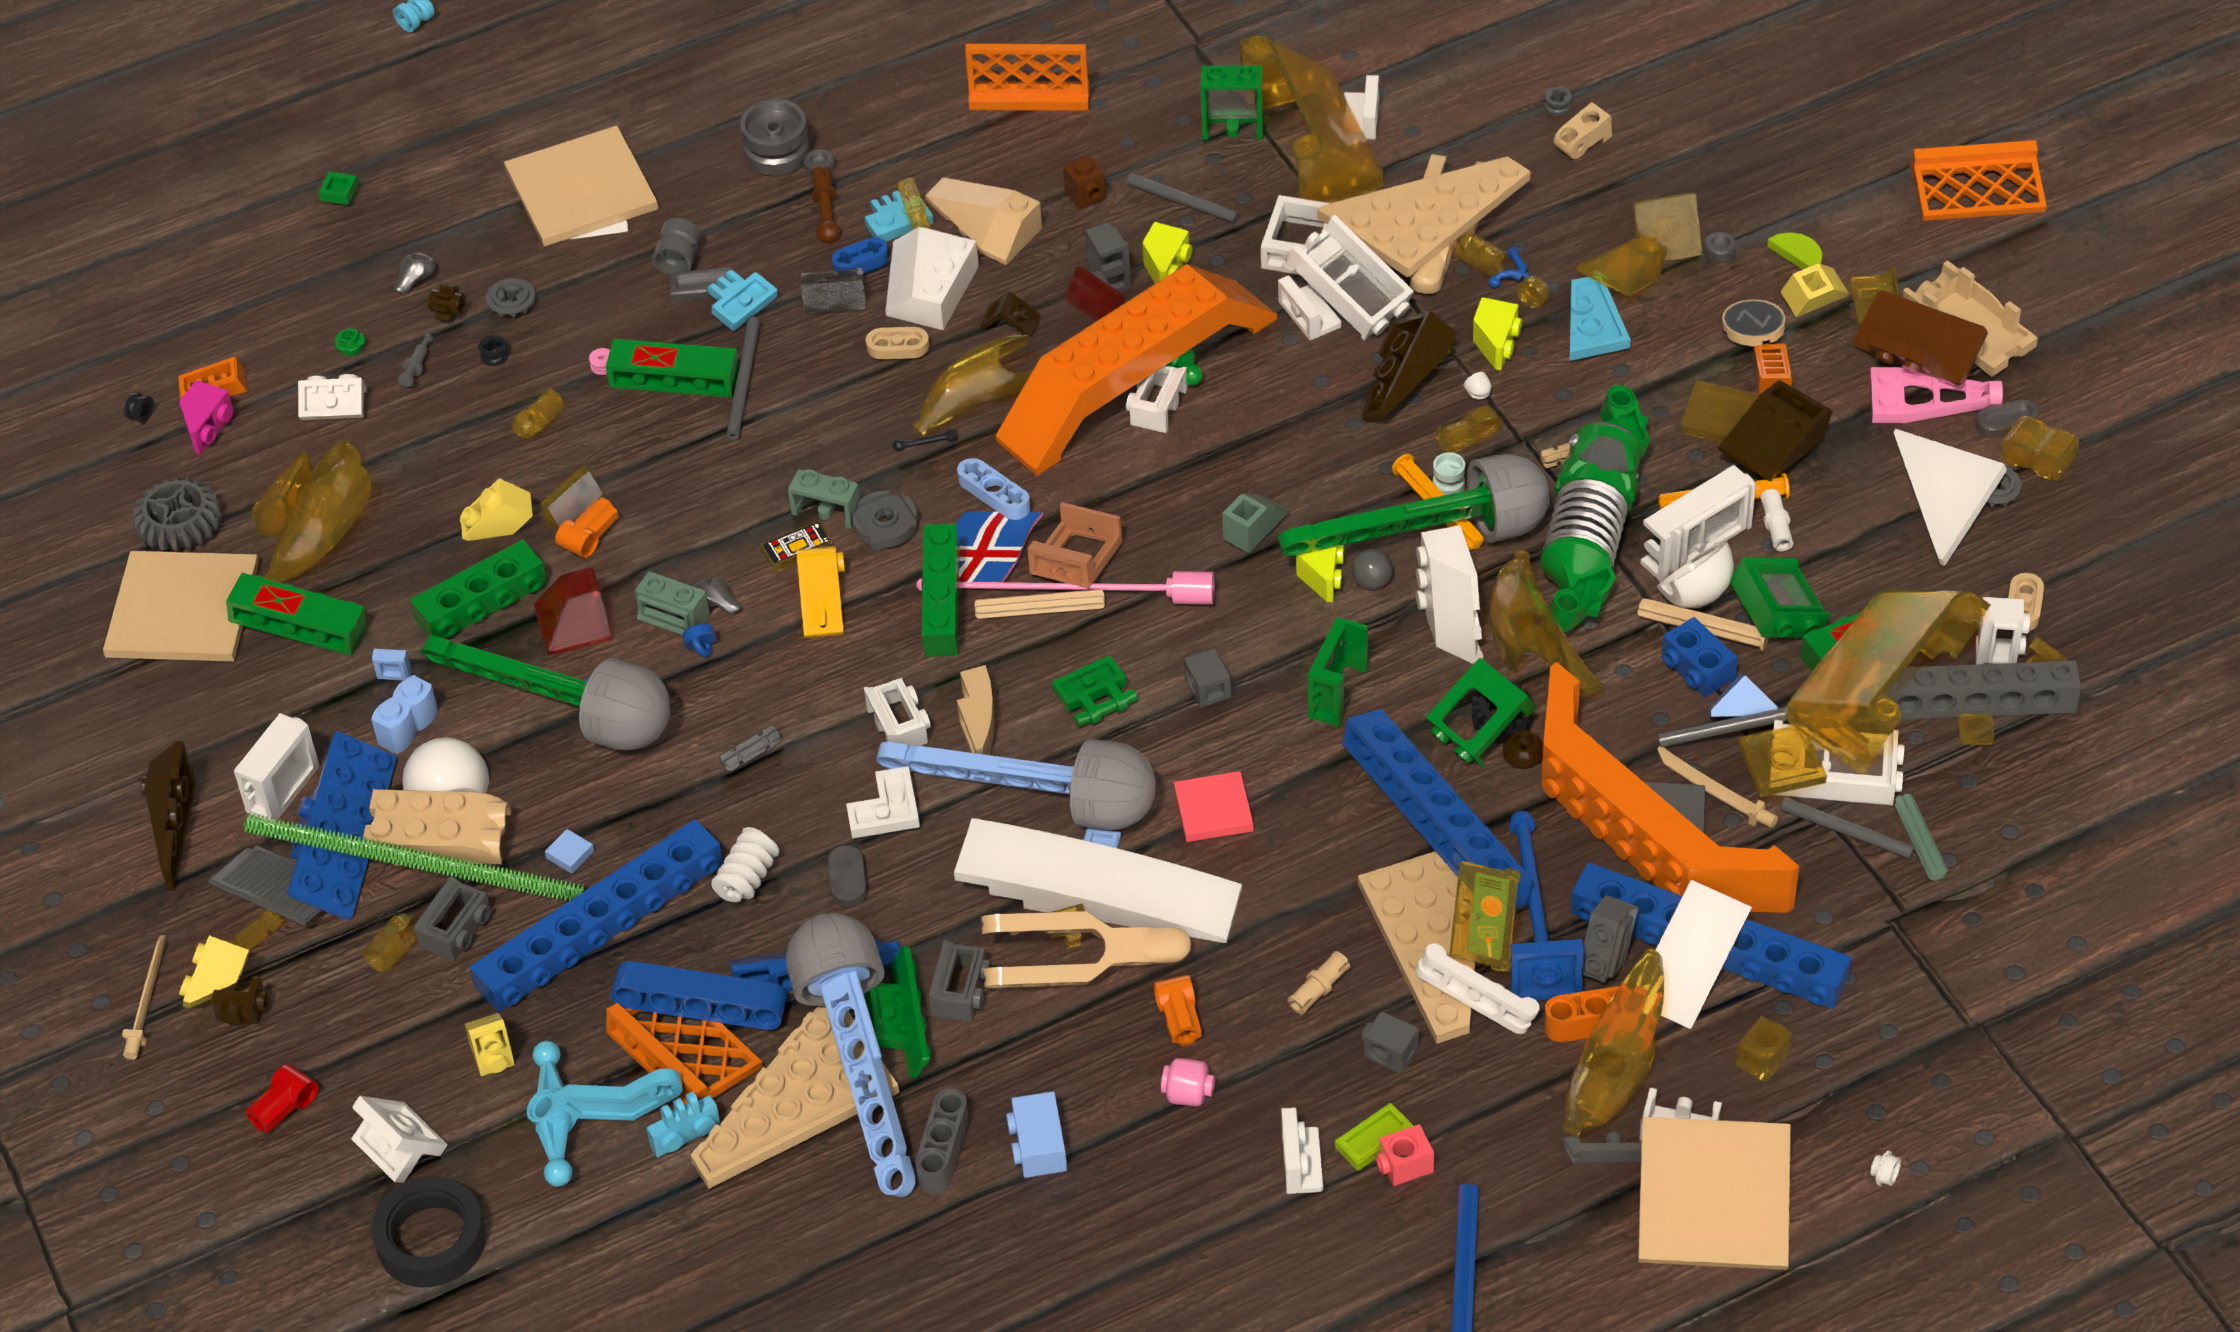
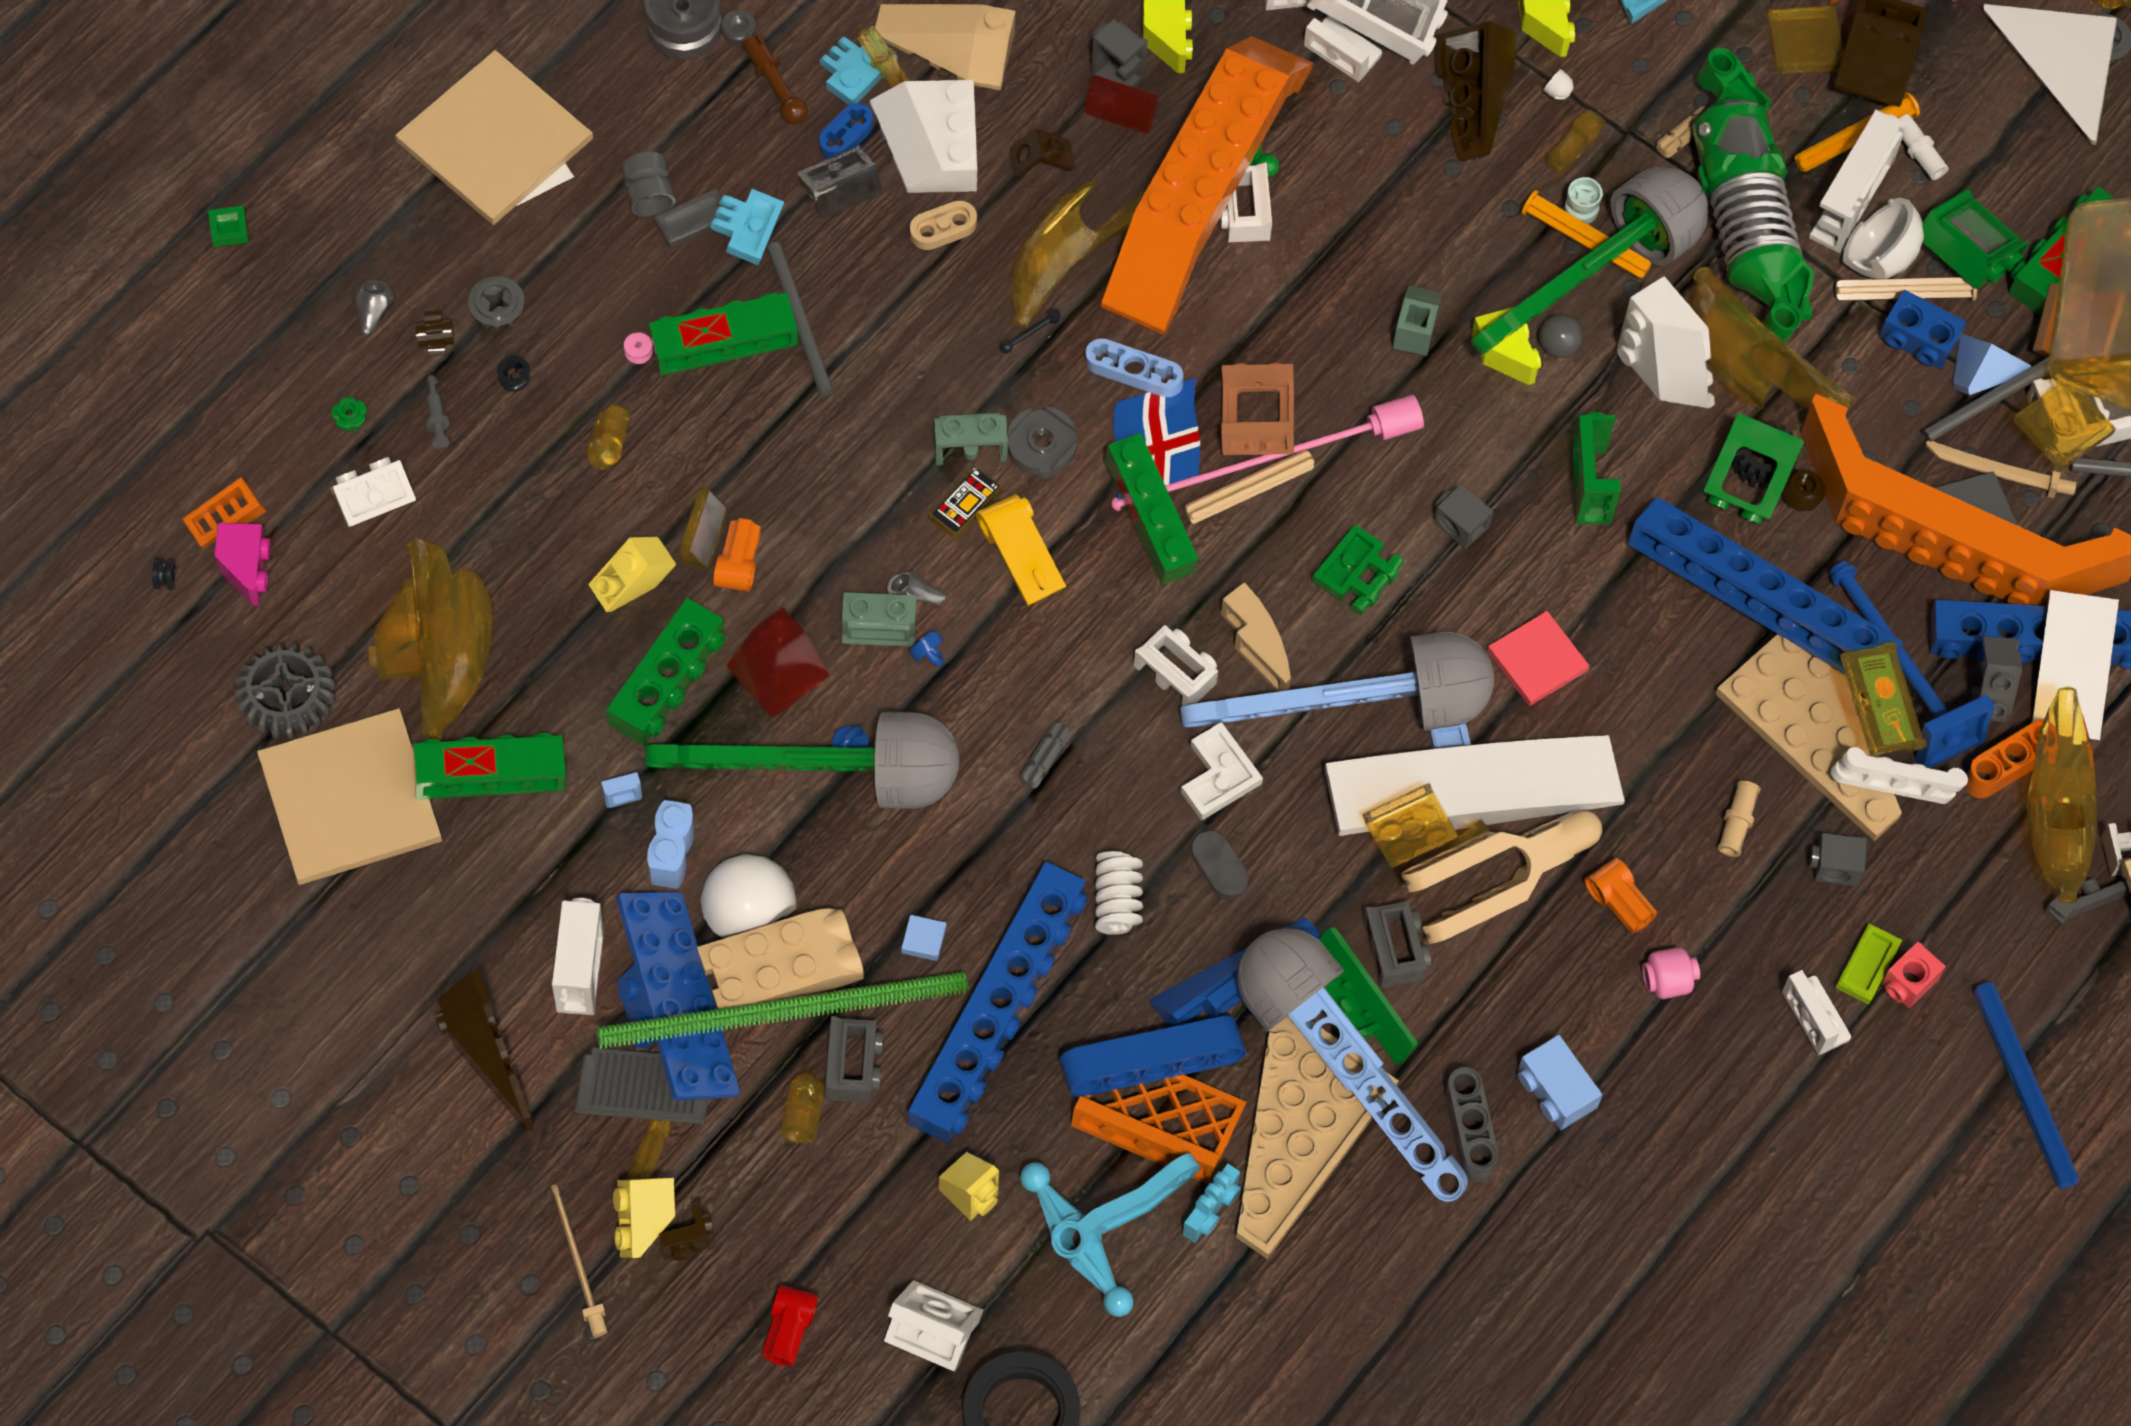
camera: 30 degrees left, 15 degrees up
none -> clear yellow plate [1362,783,1458,868]

